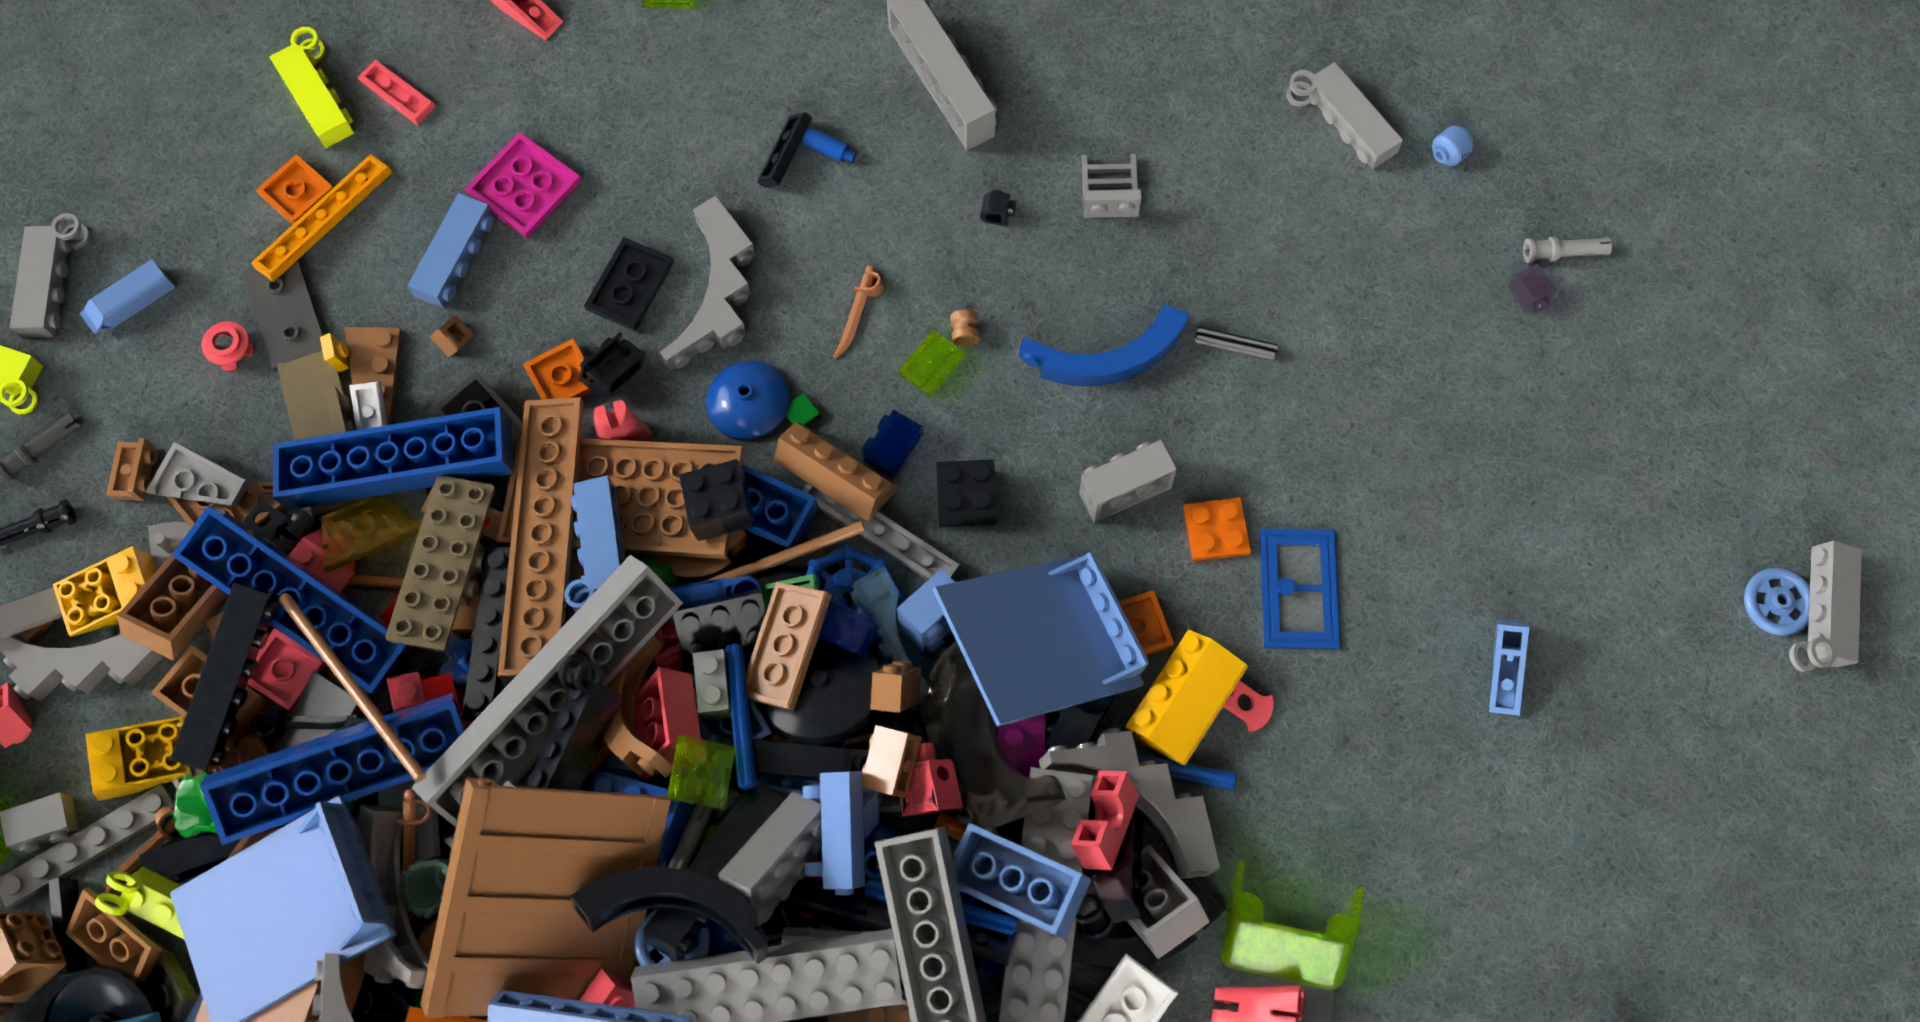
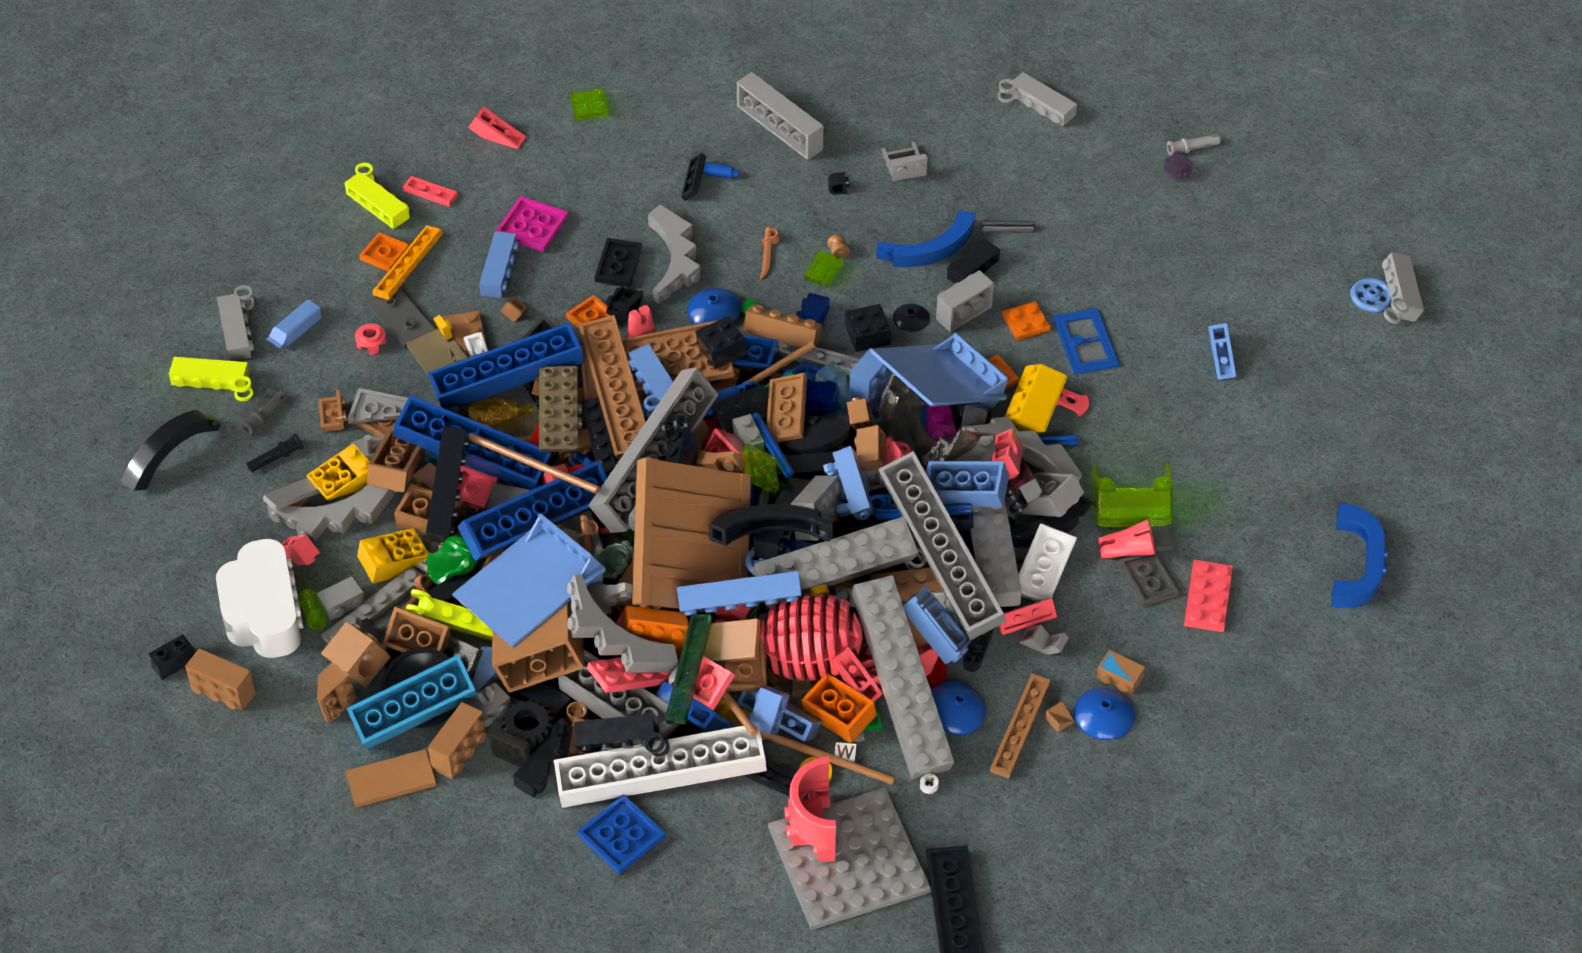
camera: 15 degrees left, 20 degrees down
medium blue head [1432,125,1473,166] -> none
none -> black dish [893,304,930,332]
none -> black brick [947,239,1000,284]

